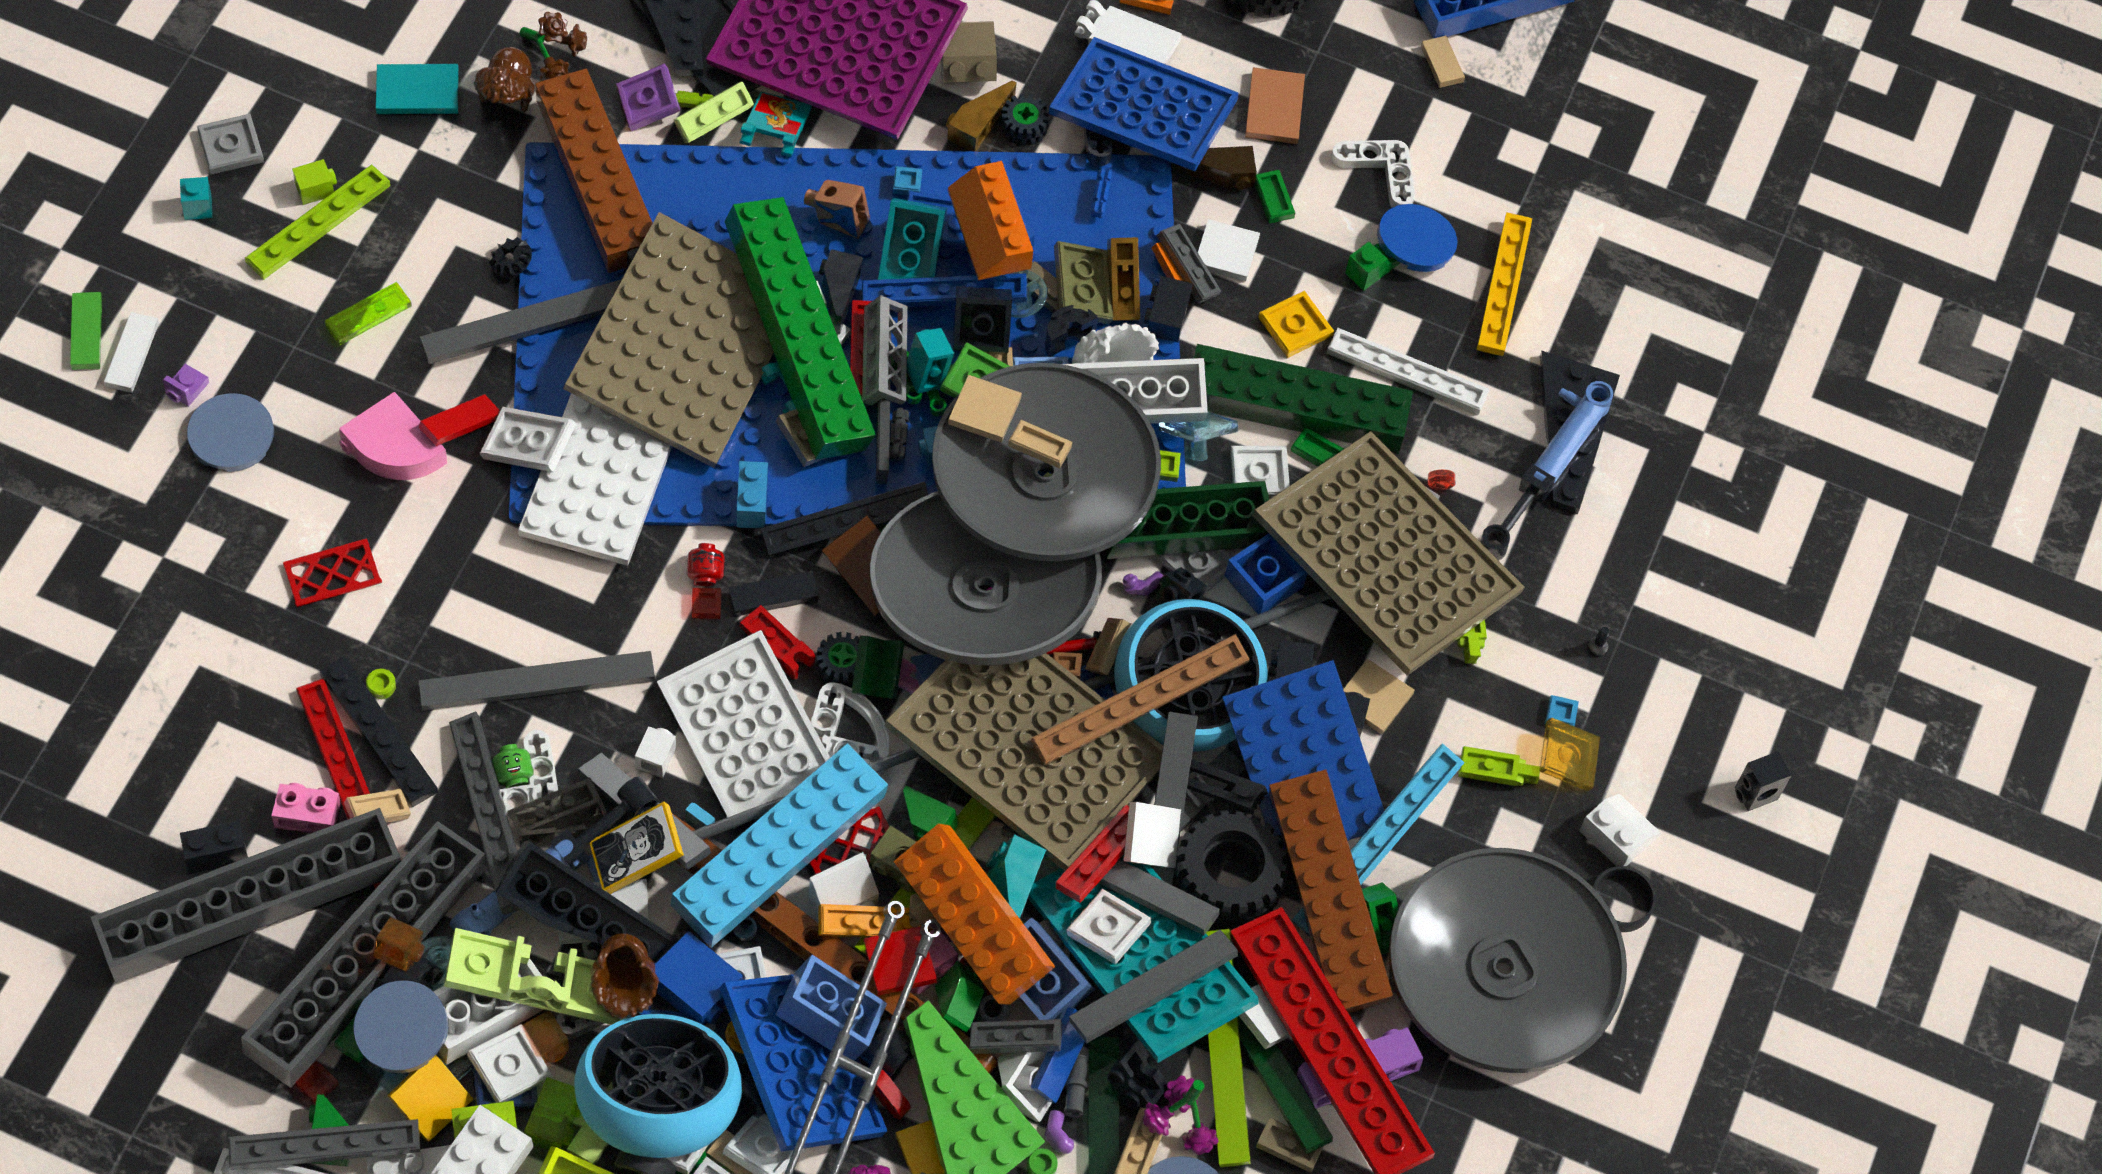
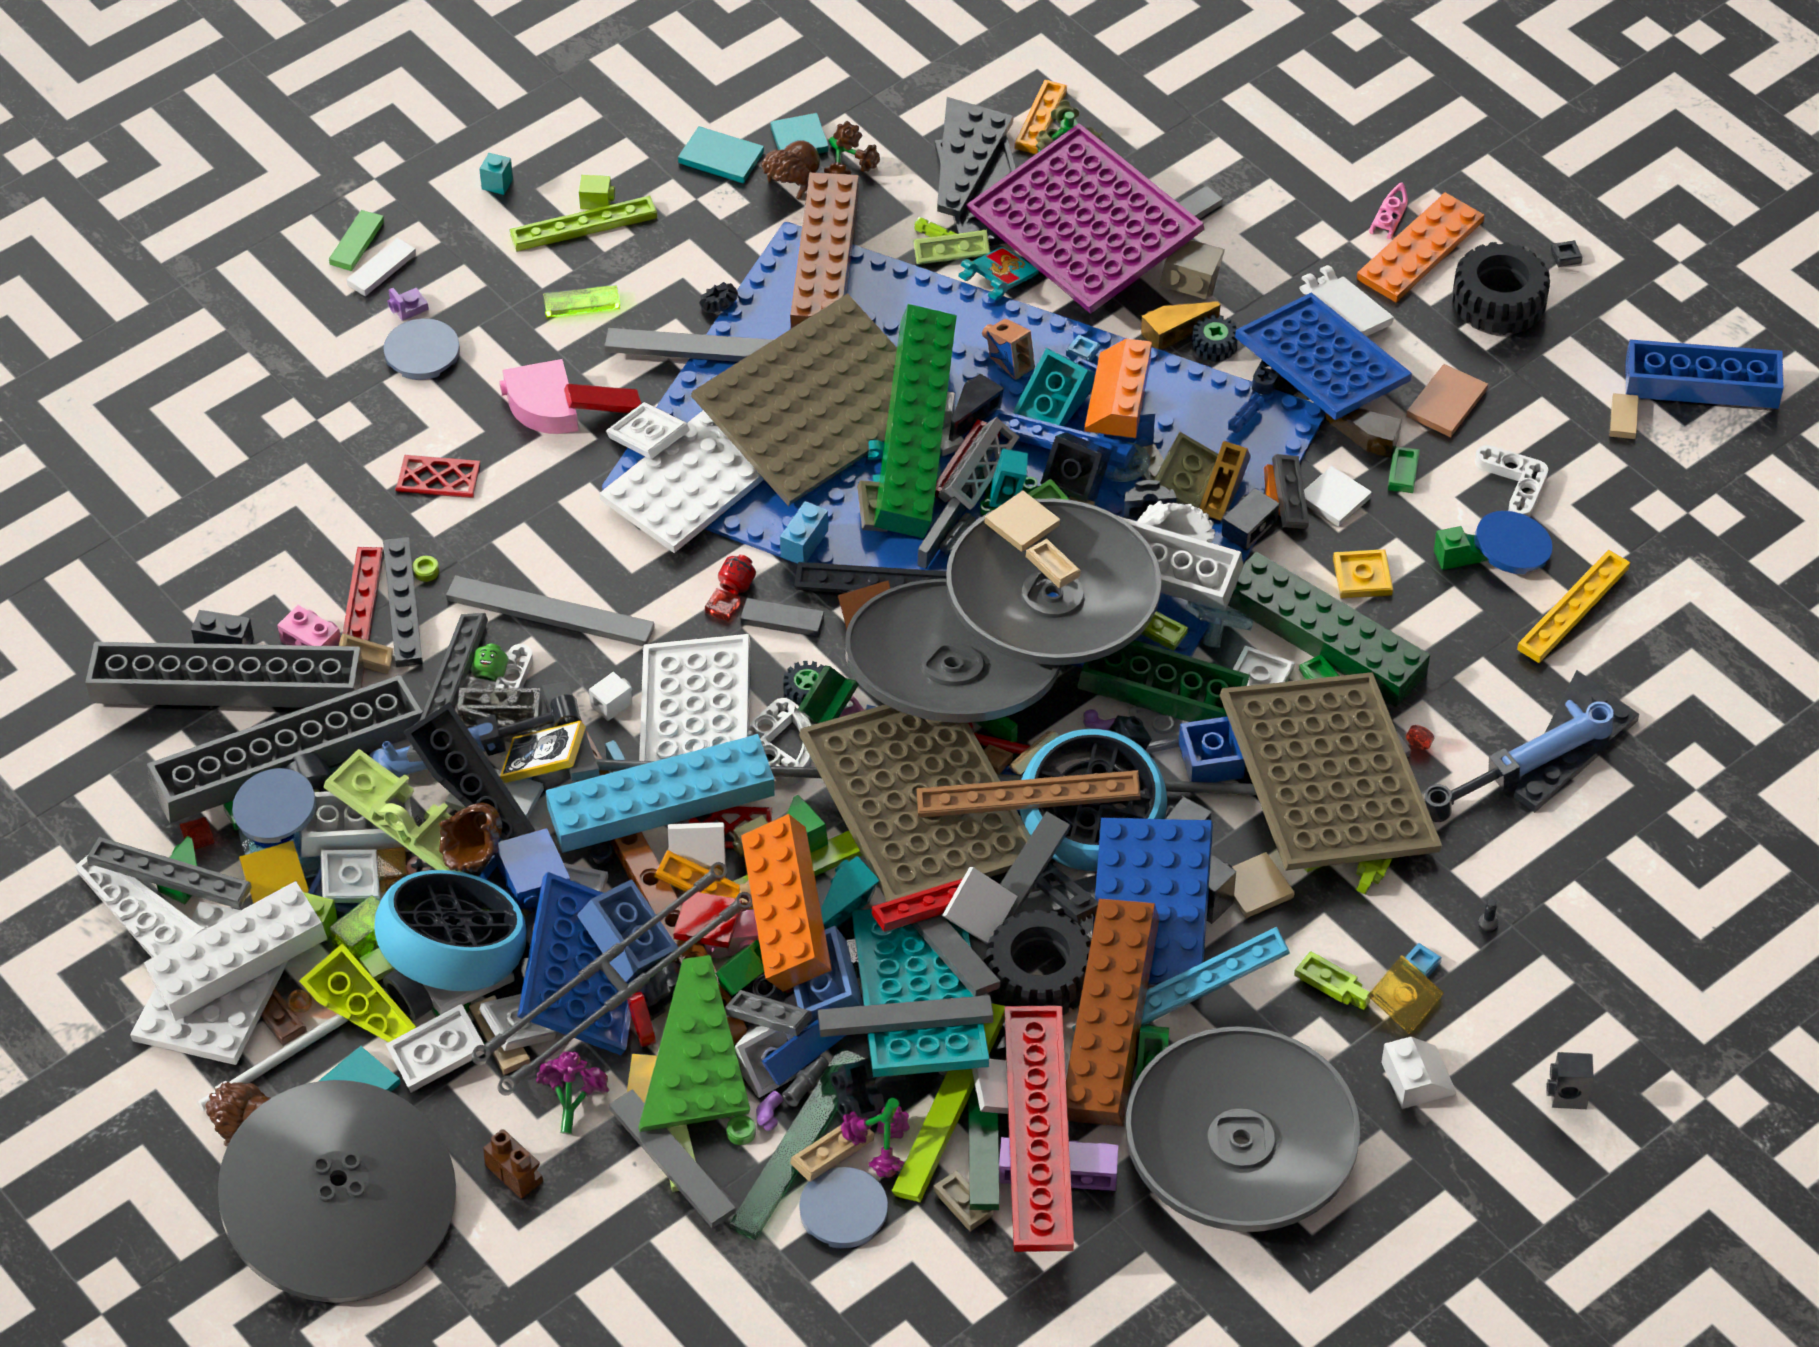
camera: 35 degrees right, 10 degrees down
light grey tile [197,114,264,175] -> none
clear orange brick [373,917,425,971] -> none
medium lavender tile [616,63,681,131] -> none
red plate [740,605,816,680] -> none
white tile [1067,889,1151,965] -> none
white tile [1327,328,1490,415] -> none
black tyre [1593,866,1656,932] -> none
none -> tile [770,113,829,153]

